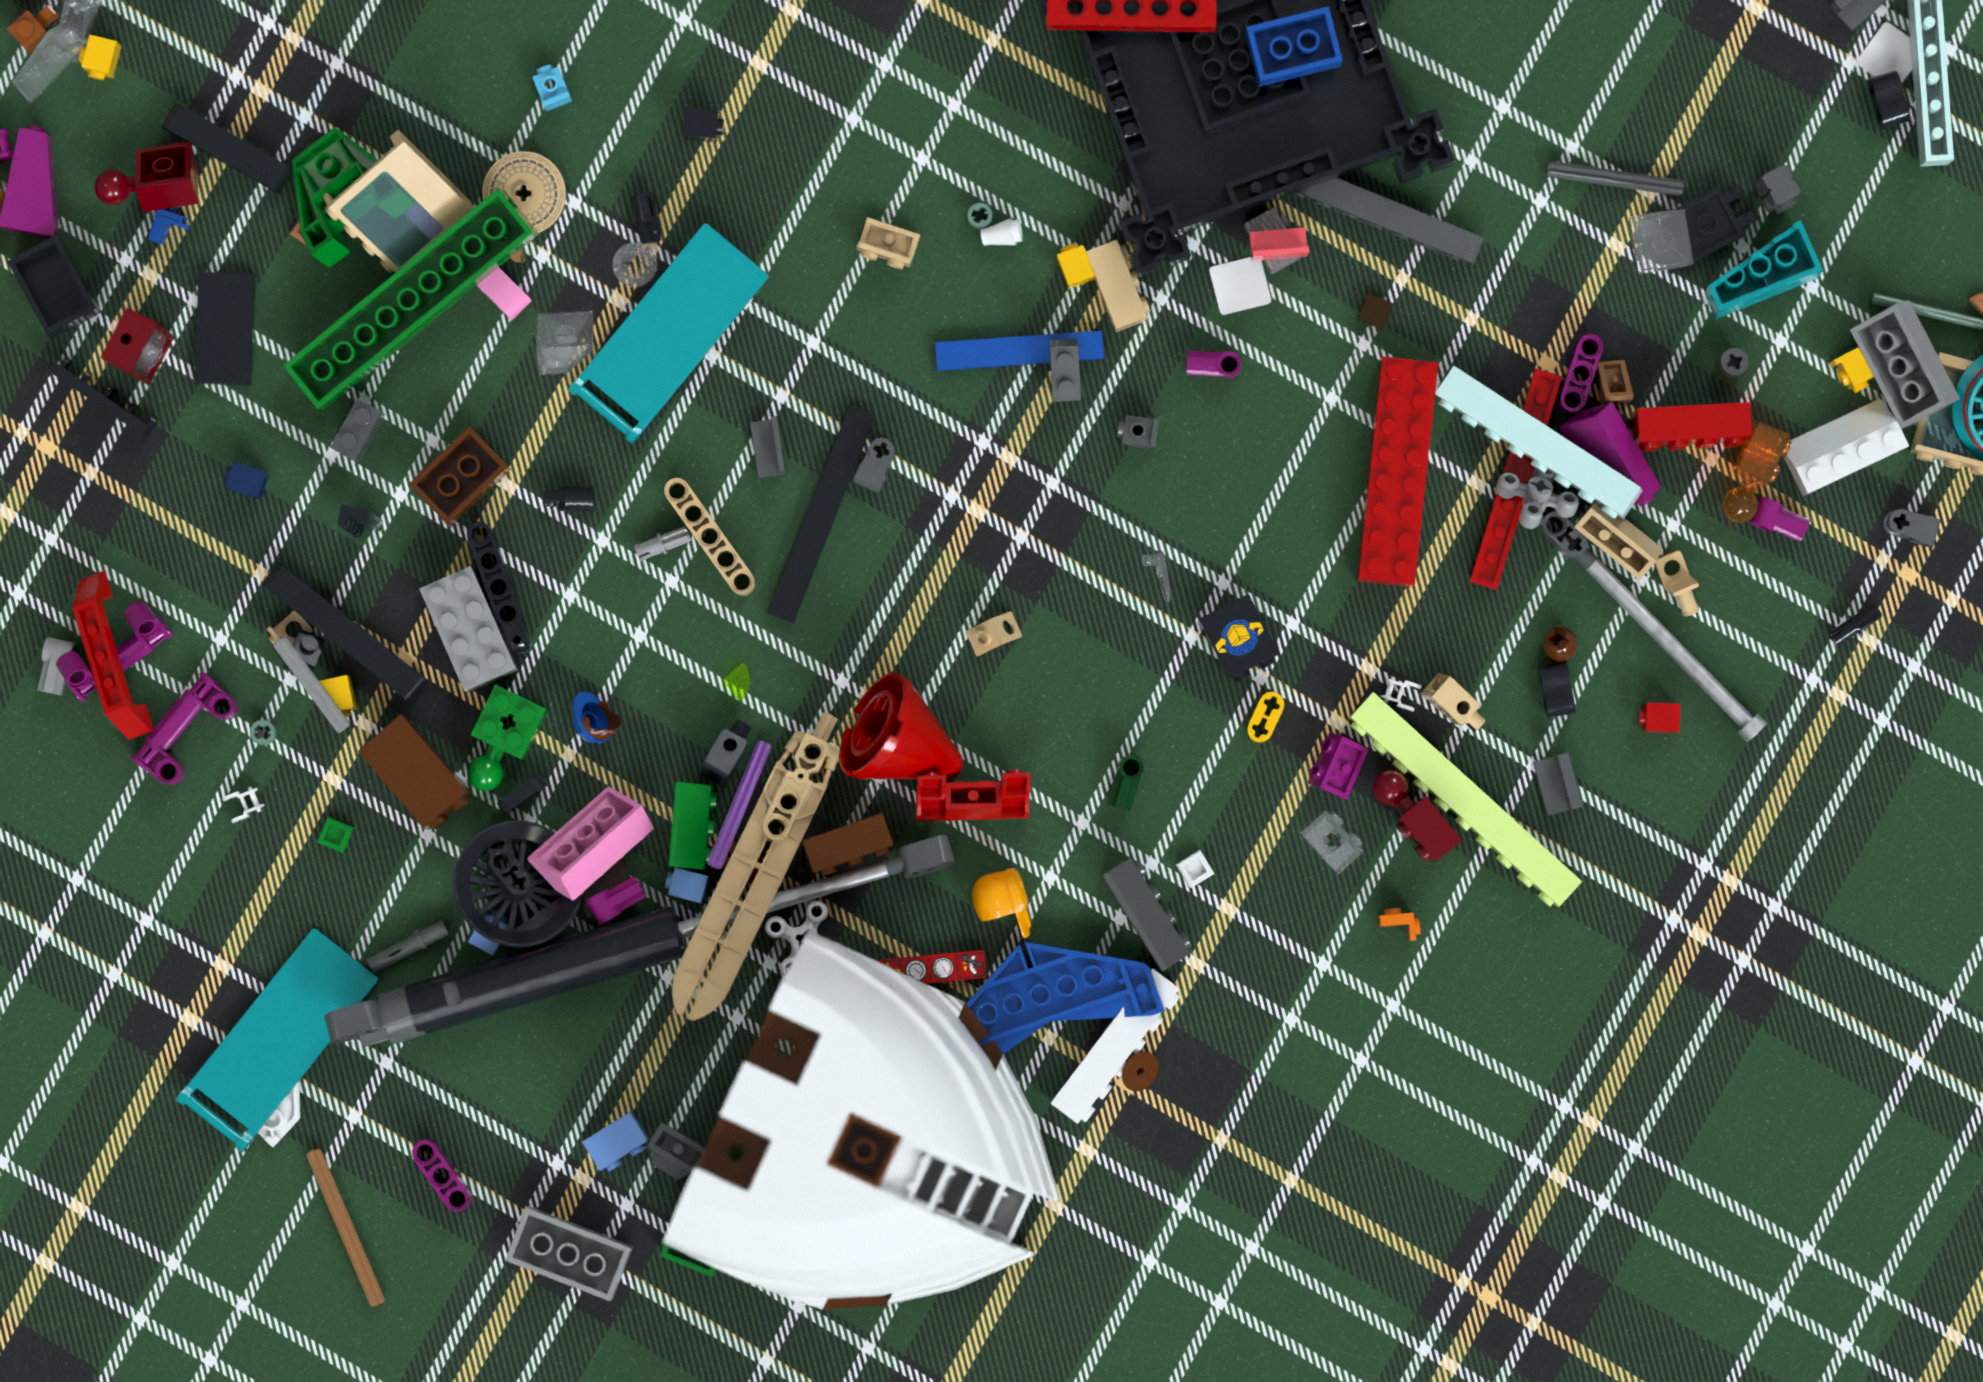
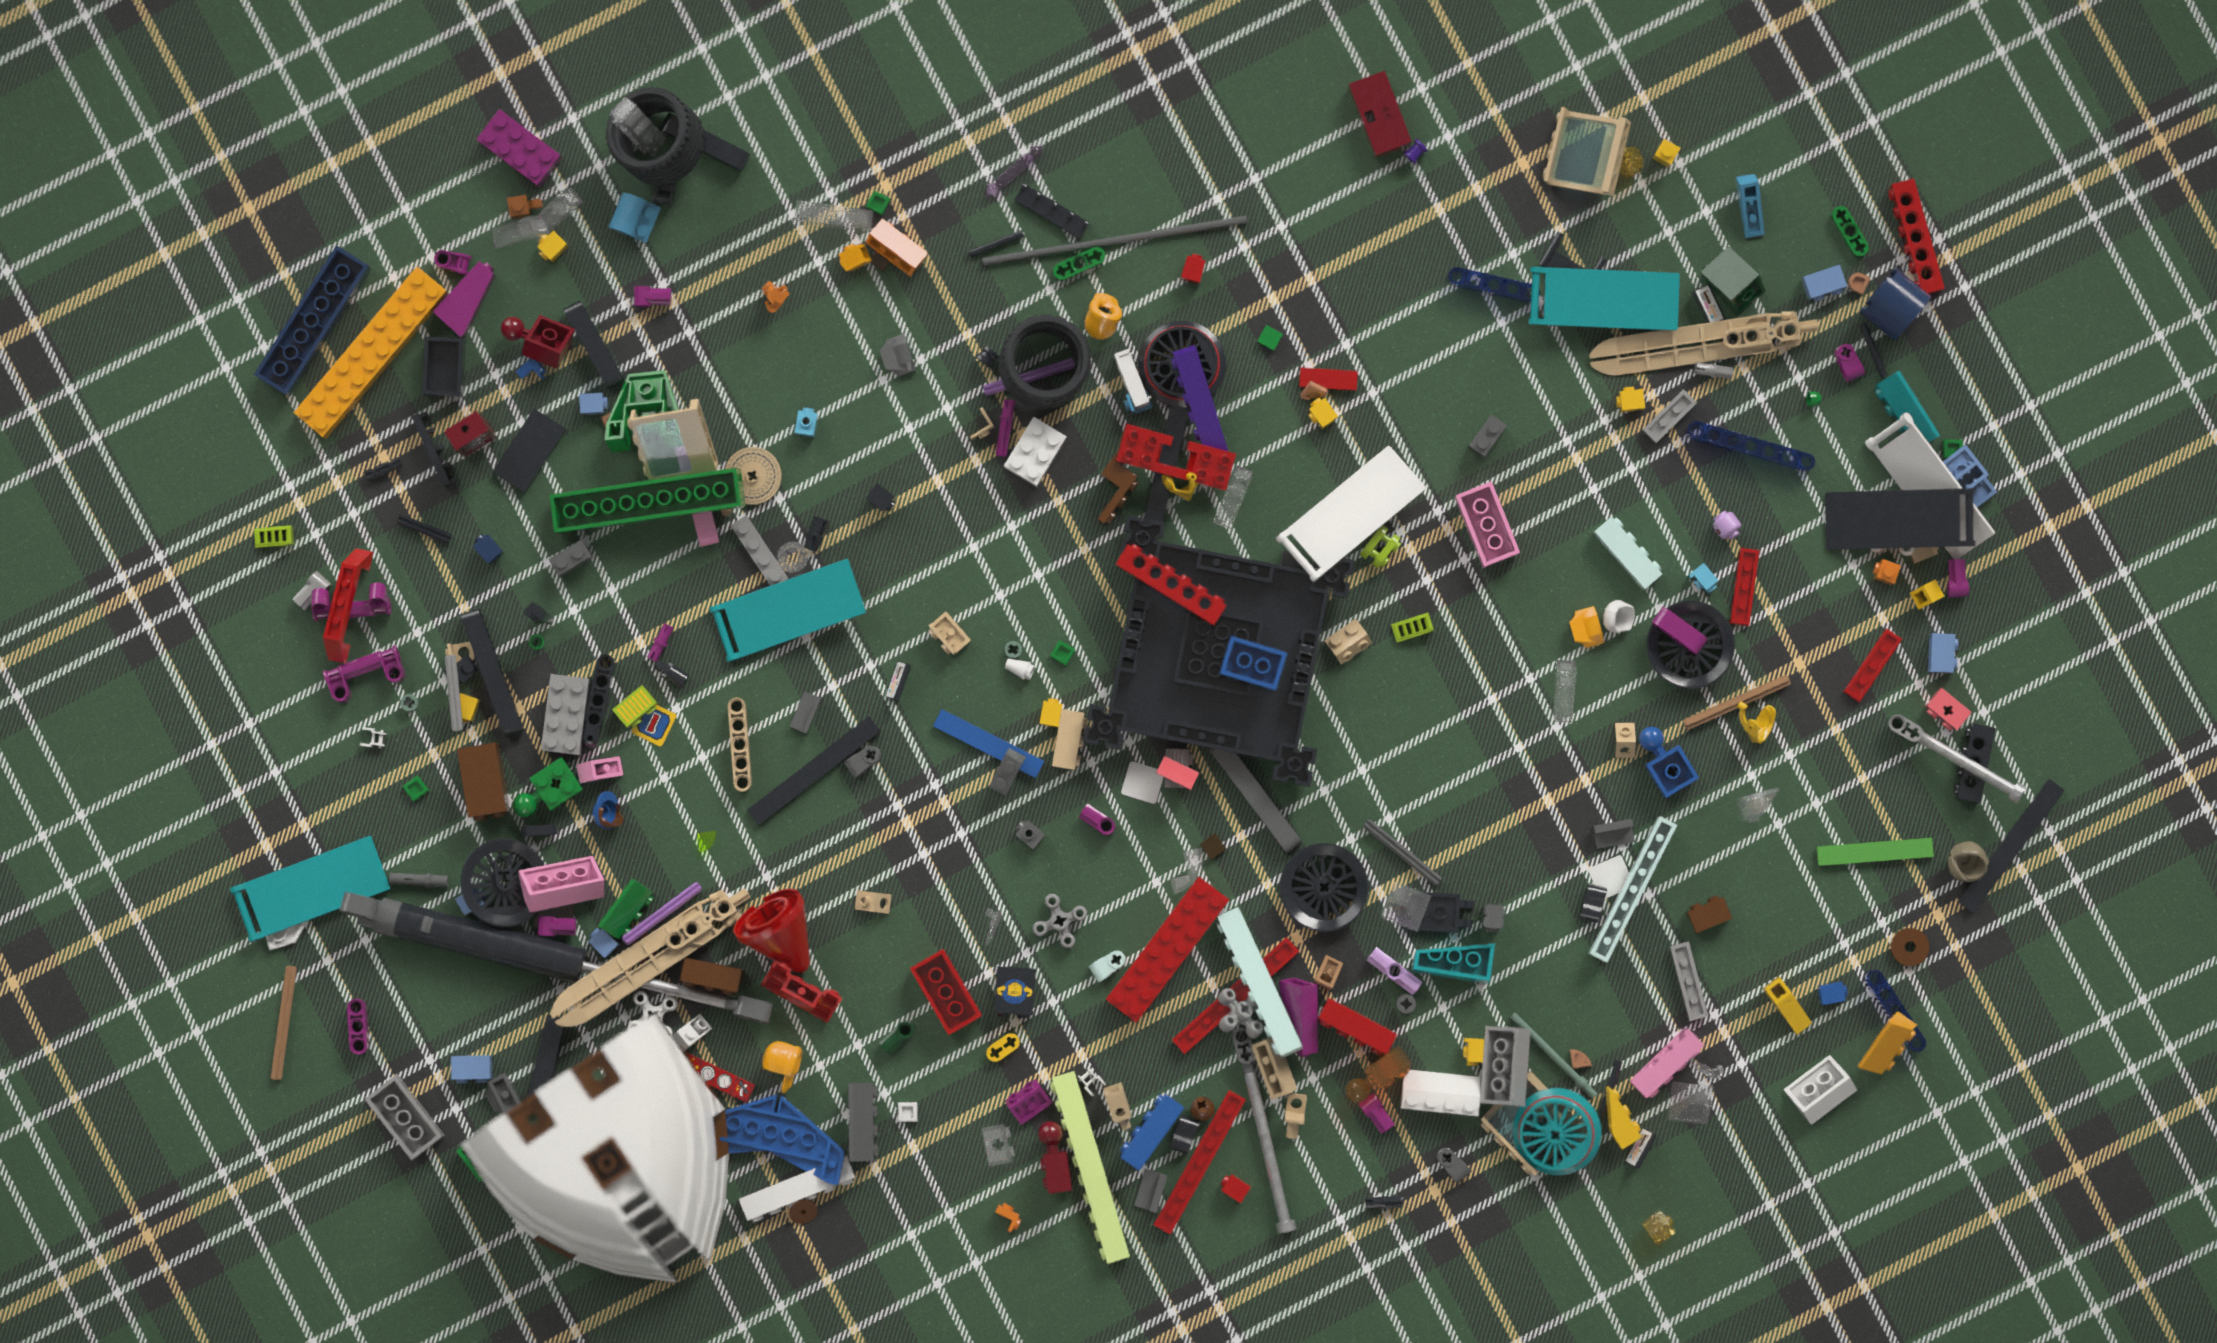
camera: 35 degrees right, 0 degrees up
reddish brown brick [409,426,511,527] -> none
clear slope [536,311,594,375] -> none
light grey axle [634,527,691,561] -> none
black torso [700,720,751,788] -> none
magenta beam [1557,334,1603,415] -> none
none -> black axle [365,457,402,480]
none -> black axle [397,514,452,543]
none -> black beam [527,1014,565,1099]
none -> green hinge [528,634,544,649]
none -> bright pink slope [576,756,623,783]
none -> medium blue brick [579,393,608,415]
none -> lime brick [612,685,658,728]
none -> sticker [631,705,676,746]
none -> magenta piece [634,286,672,307]
none -> magenta pin [647,623,674,662]
none -> white slope [672,1014,712,1051]
none -> light grey plate [730,515,789,586]
none -> slope [885,661,911,701]
none -> red brick [910,949,982,1035]
none -> light grey gear [1033,894,1087,948]
none -> green tile [1050,640,1076,666]
none -> light aqua piece [1088,951,1126,983]
none -> blue brick [1120,1093,1184,1171]
none -> red plate [1154,1090,1246,1234]
none -> clear brick [1170,847,1203,894]
none -> black piece [1280,843,1369,932]
none -> lavender piece [1367,947,1422,995]

